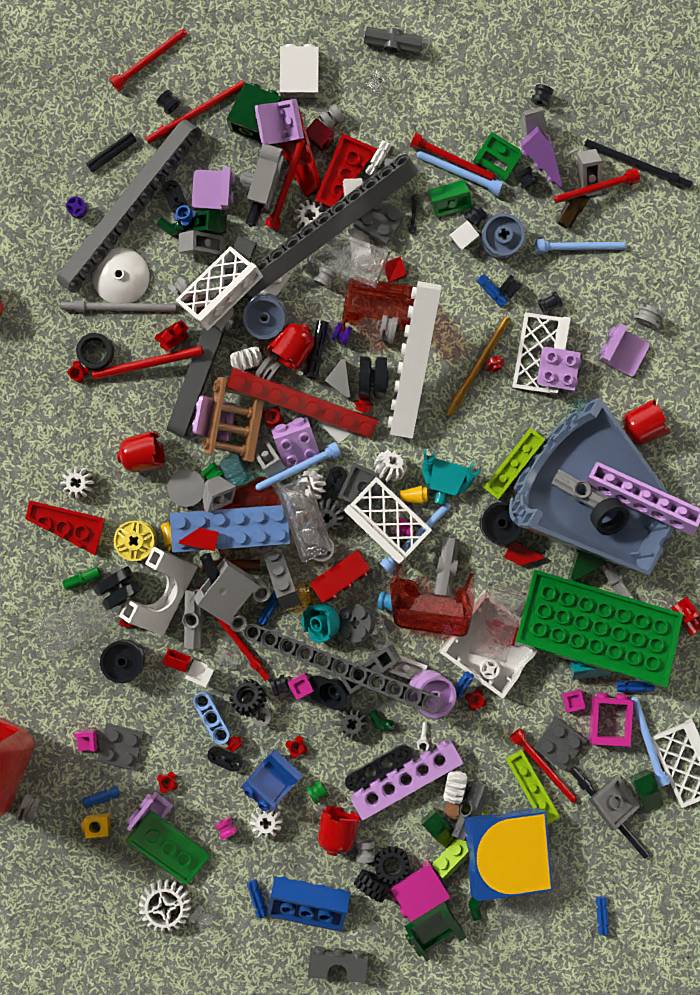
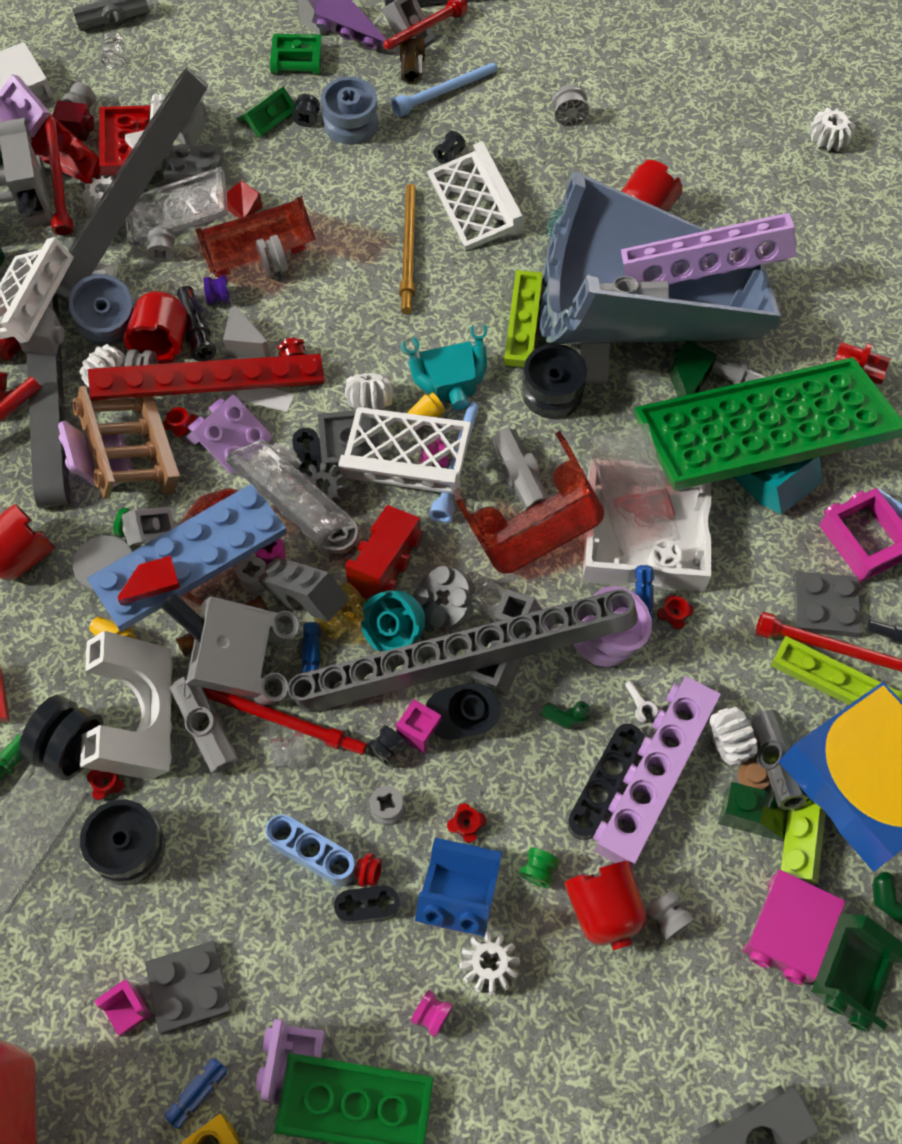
camera: 25 degrees left, 25 degrees down
light yellow wheel [114,521,159,561] -> none
red plate [157,771,178,793] -> none
red piece [163,648,191,672] -> none
white panel [185,659,215,688] -> none
clear light blue gear [220,454,249,486] -> none
black tyre [229,679,267,717] -> none
blue axle [247,879,267,918] -> none
light grey slope [255,438,287,478] -> none
light blue piece [256,442,341,491] -> none
blue slope [266,876,350,932] -> none
dark grey gear [336,706,368,740] -> none
black tyre [354,869,391,903] -> none
black wheel [358,356,389,400] -> none
black tyre [375,846,410,884] -> none
dark azure wheel [378,591,398,612] -> none
white brick [387,281,441,438] -> none
black hinge [408,194,419,234] -> none
red piece [409,133,495,181] -> none
light blue piece [417,151,504,196] -> none
white panel [448,221,479,250] -> none
blue axle [477,274,508,307] -> none
red plate [486,356,504,372] -> none
black wheel [499,275,523,299] -> none
red tile [503,541,544,566] -> none
black wheel [515,166,539,190] -> none
lavender bracket [537,347,581,393] -> none
dark pink plate [561,689,585,713] -> none
black tyre [590,498,630,535] -> none
lavender bracket [599,323,650,376] -> none
blue axle [616,681,655,692] -> none

